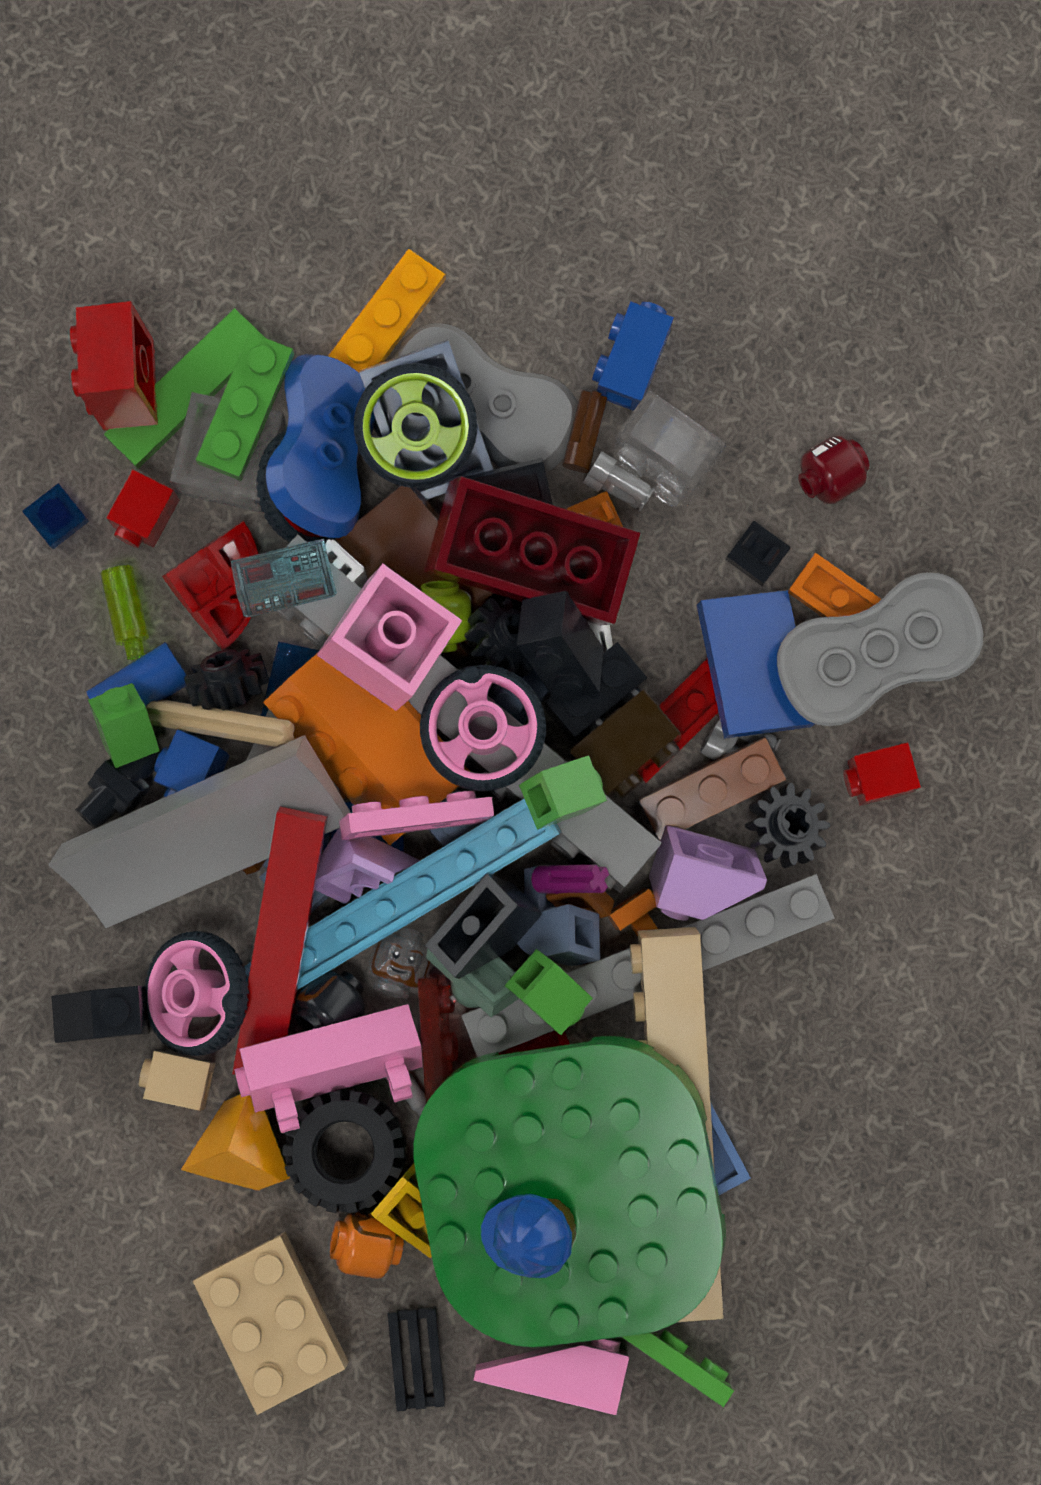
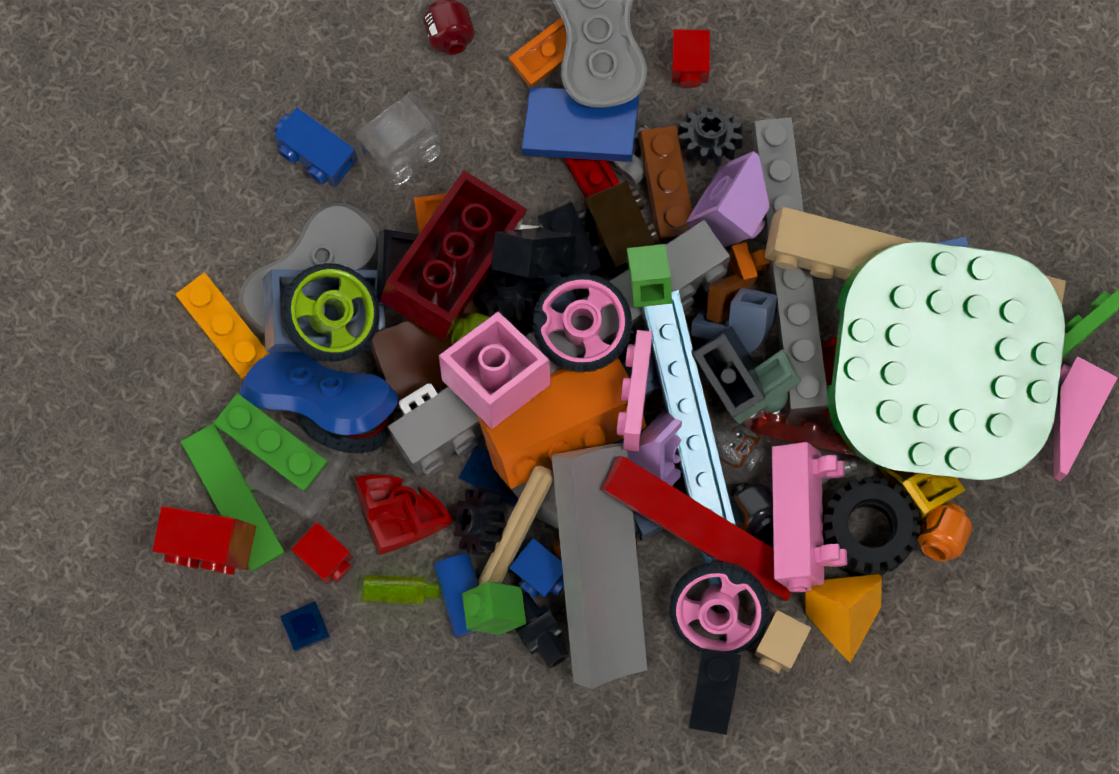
camera: 70 degrees left, 5 degrees down
tan brick [193,1232,349,1415] -> none
clear light blue slope [231,538,337,617] -> none
black tile [387,1306,445,1412] -> none
blue piece [481,1194,576,1278] -> none
bright green brick [504,949,593,1035] -> none
magenta piece [531,865,609,894] -> none
reddish brown piece [562,390,607,473] -> none
light grey piece [583,451,655,511] -> none
black tile [725,521,791,587] -> none

